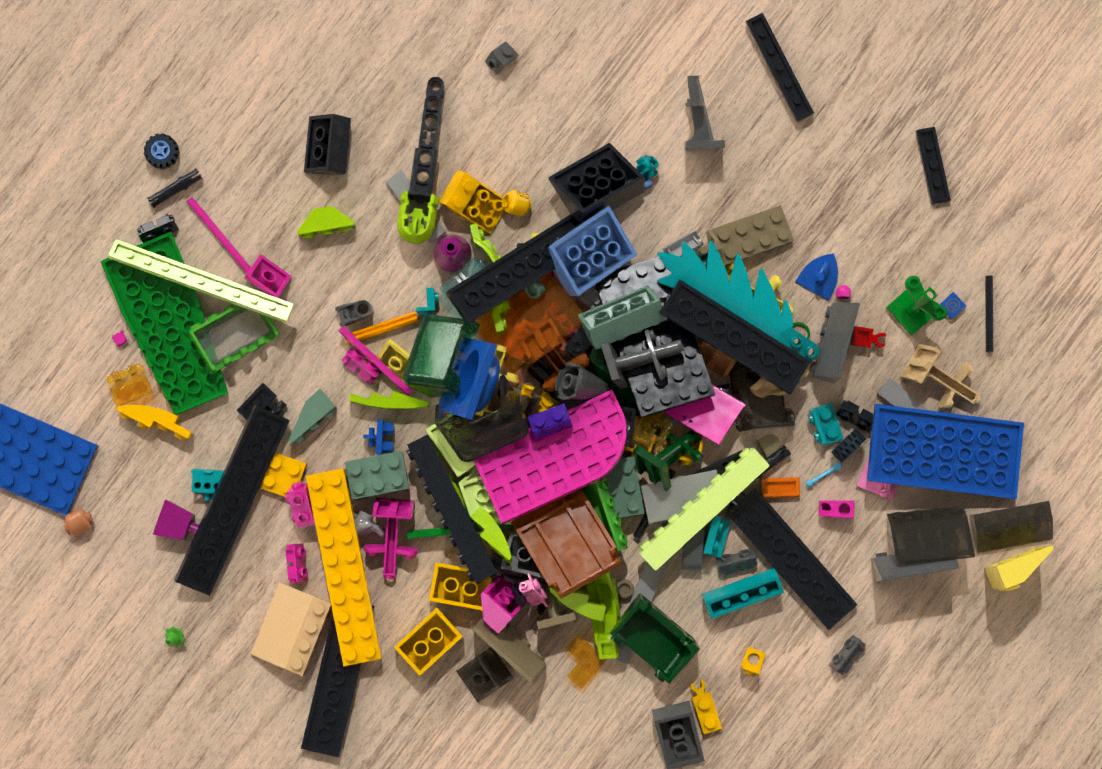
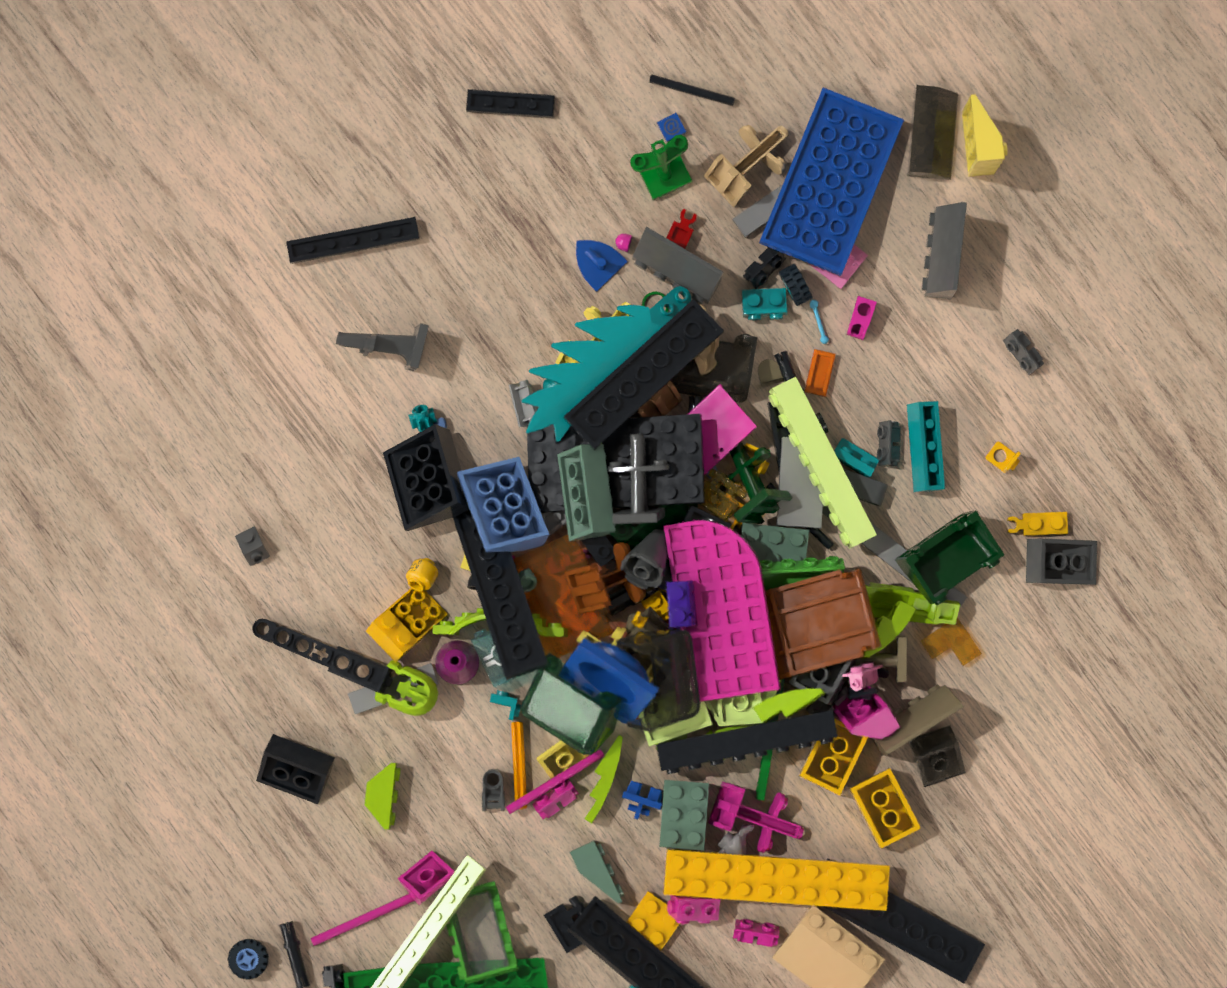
camera: 75 degrees left, 0 degrees up
dark tan tile [616,579,634,599] -> none
dark tan hinge [695,205,794,266] -> none
black plate [726,488,858,630] -> none
clear smoke slope [887,506,975,565] -> none

